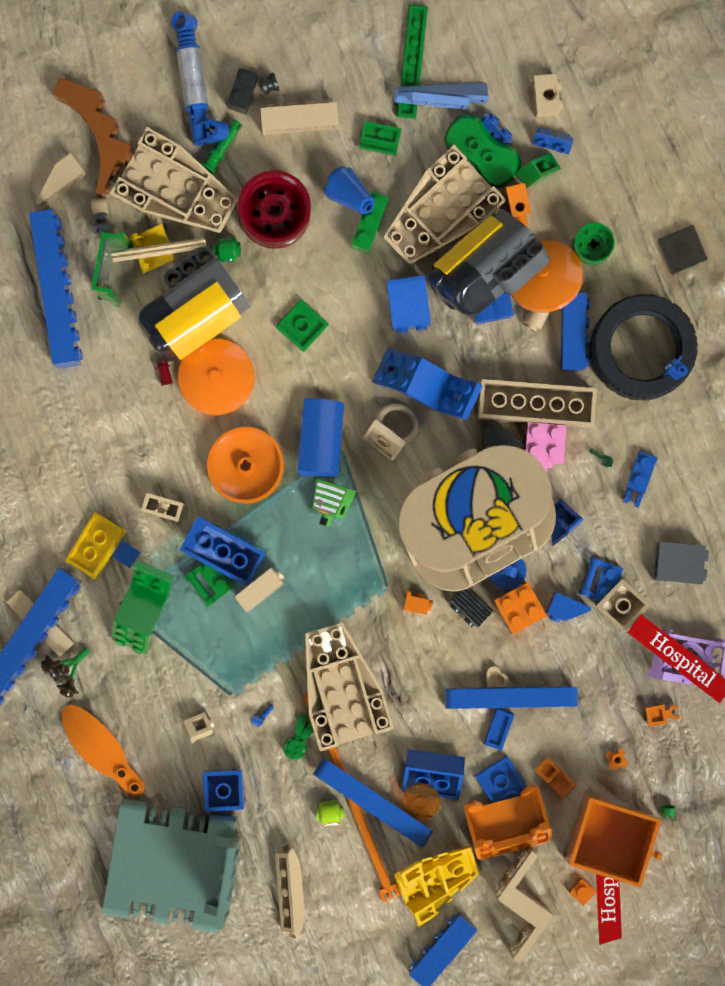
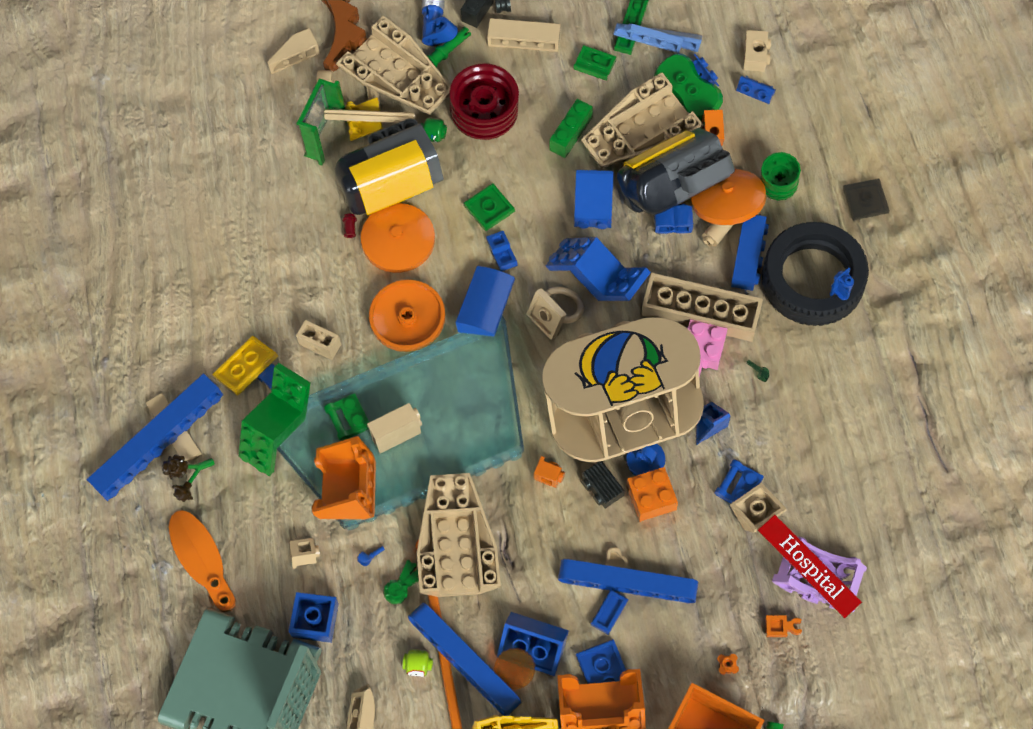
camera: 15 degrees right, 20 degrees down
blue brick [29,209,83,369] -> none
blue slope [180,516,268,587] -> none
bright green torso [312,479,357,527] -> none
blue cone [324,166,374,214] -> none
green slope [516,153,561,189] -> none
orange slope [534,757,577,799] -> none
blue slope [546,592,591,623] -> none
blue hinge [623,451,657,507] -> none
dark grey brick [654,542,709,584] -> none
none -> orange windscreen [312,436,376,520]
none -> blue slope [486,231,518,271]

